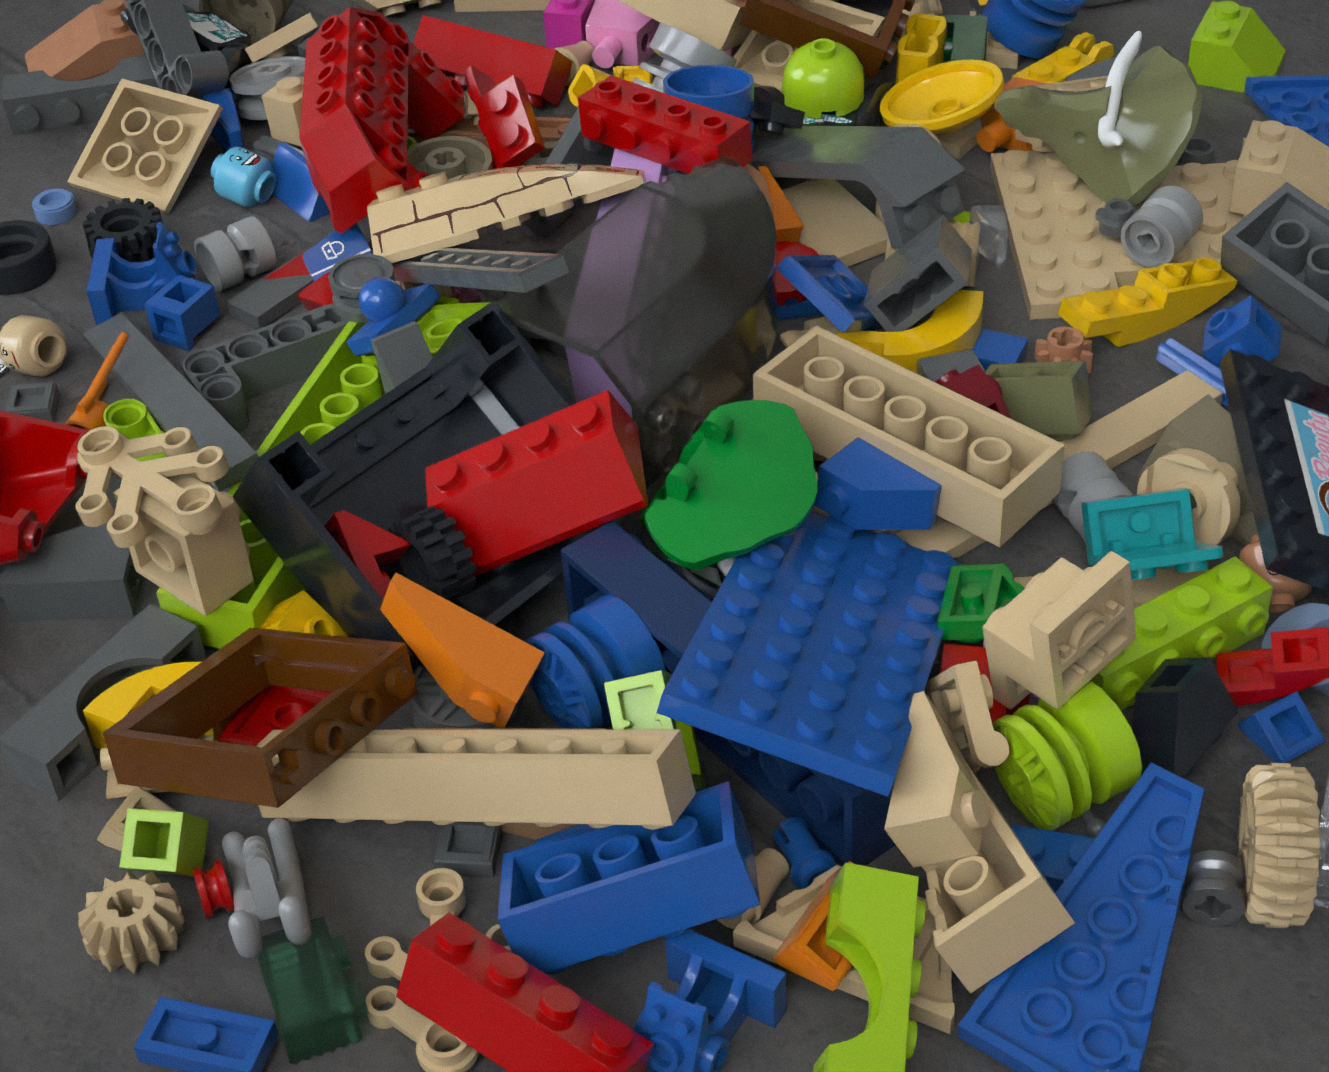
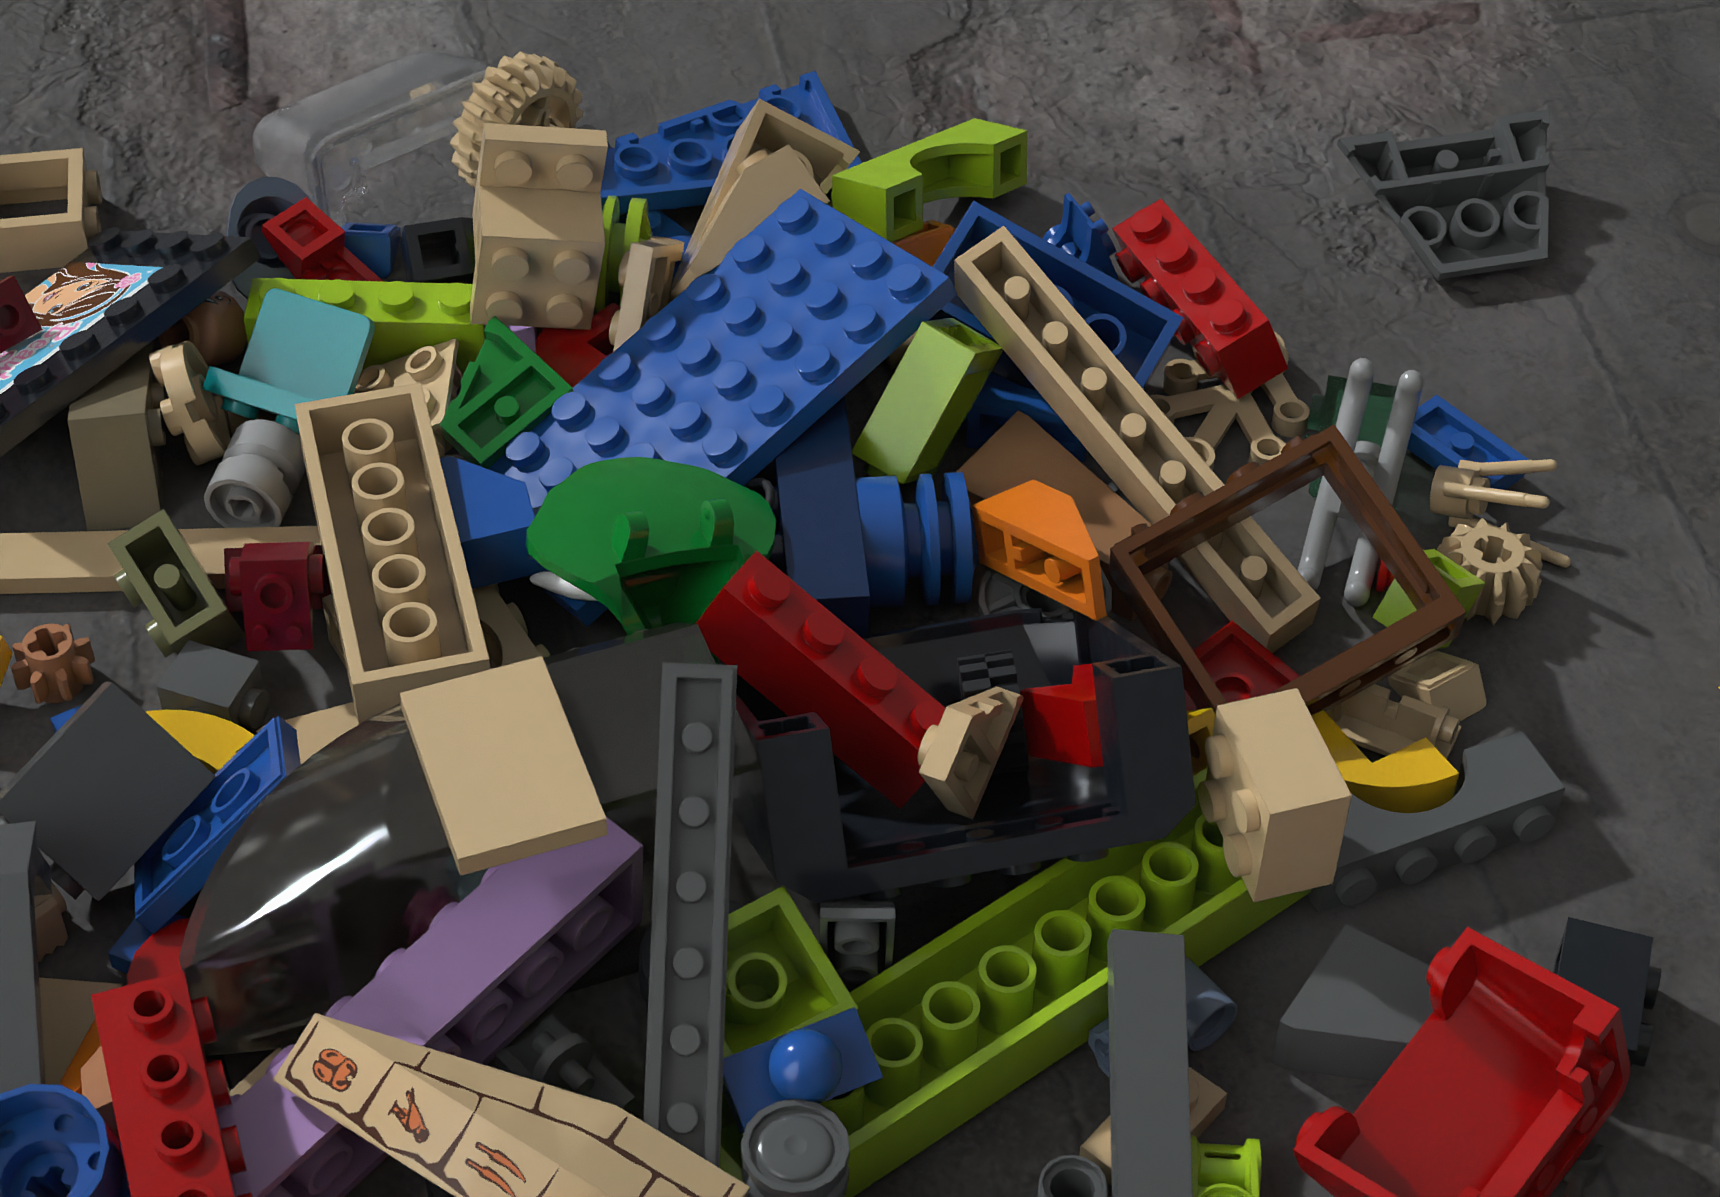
camera: 150 degrees left, 5 degrees up
tan plant [75,426,229,548] -> none
none -> tan tile [400,656,608,876]
none -> tan wing [918,687,1024,819]
none -> tan plant [1430,459,1571,568]

